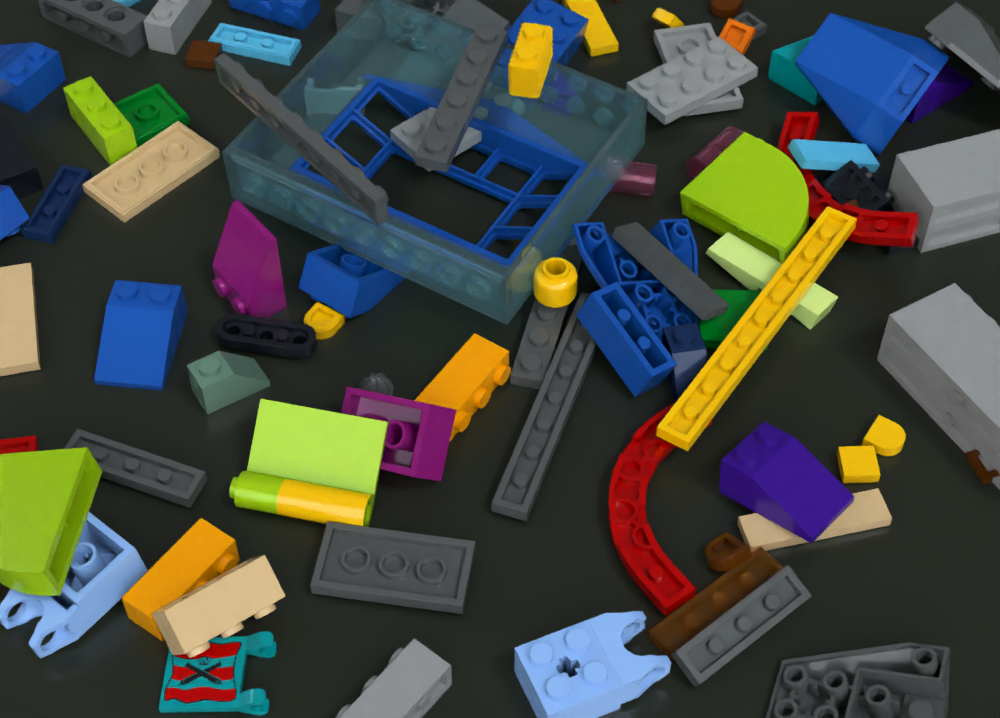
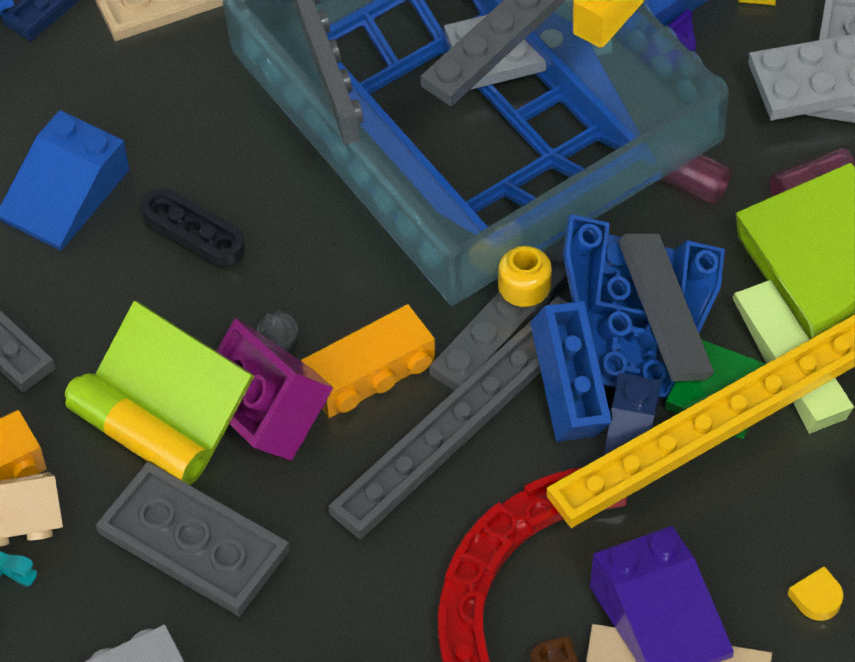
camera: 25 degrees right, 5 degrees up
sand green slope [186,351,271,415] -> none
magenta slope [212,200,287,318] -> none
blue slope [298,234,418,318] -> none
yellow tile [304,301,345,339] -> none
yellow tile [836,446,881,484] -> none

